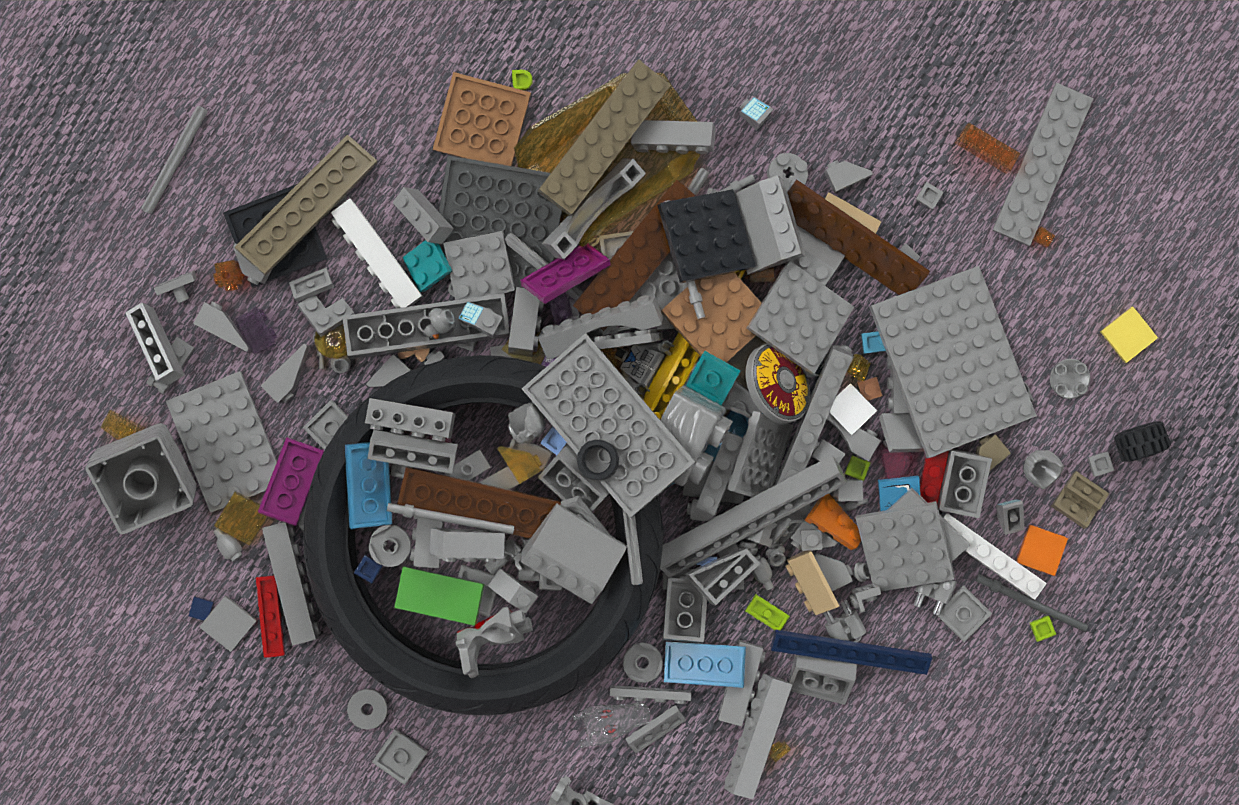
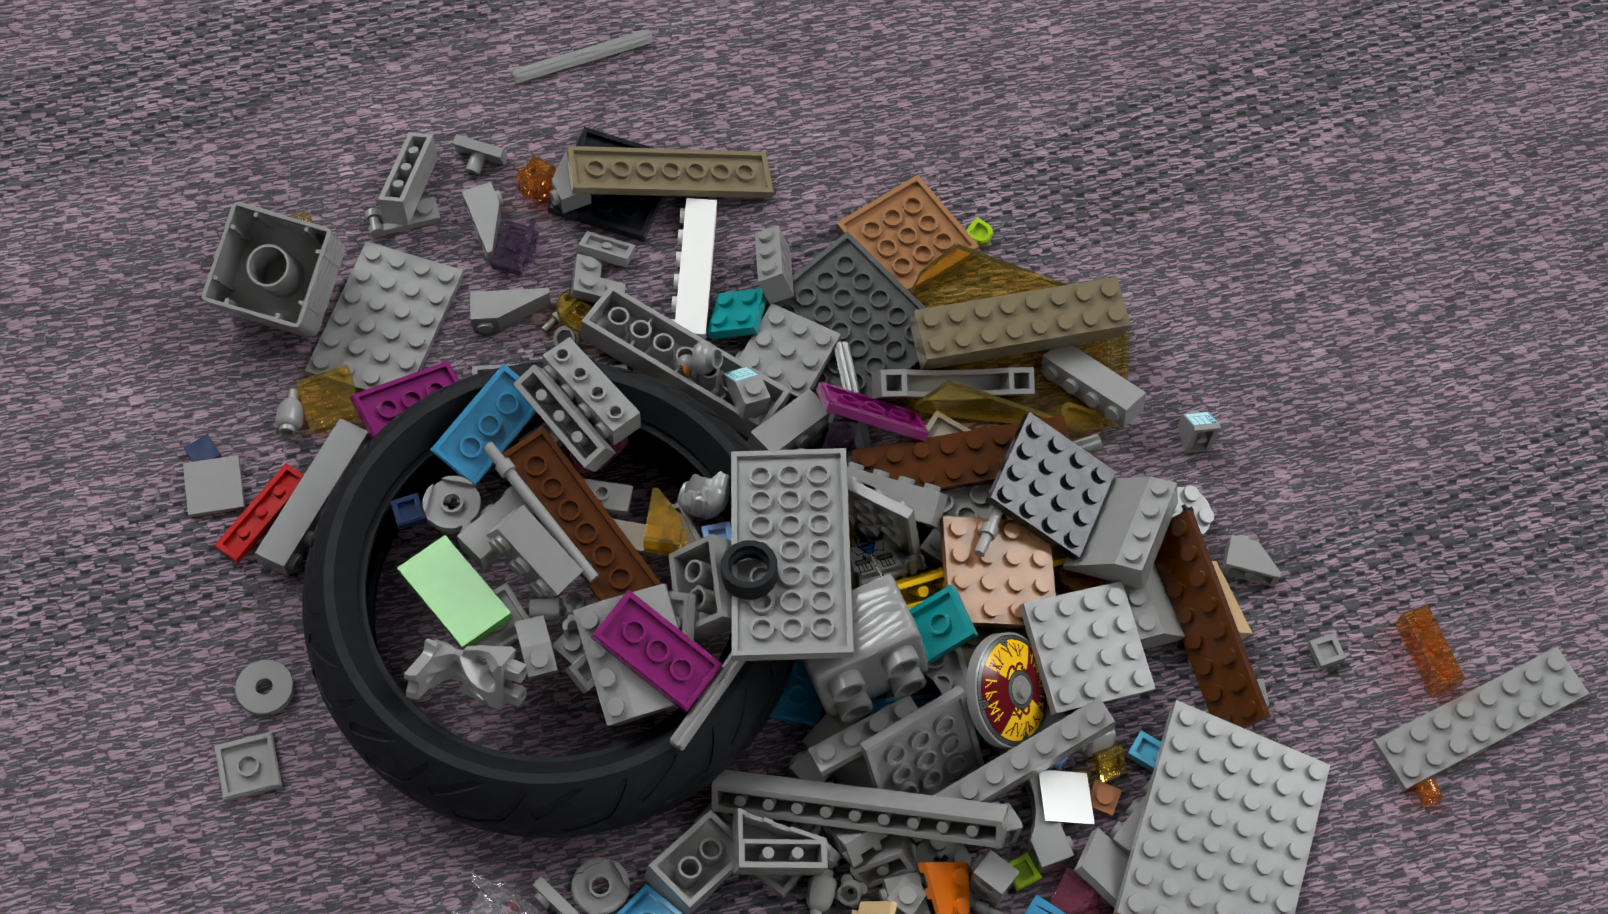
camera: 35 degrees right, 25 degrees down
none -> magenta tile [590,590,723,713]

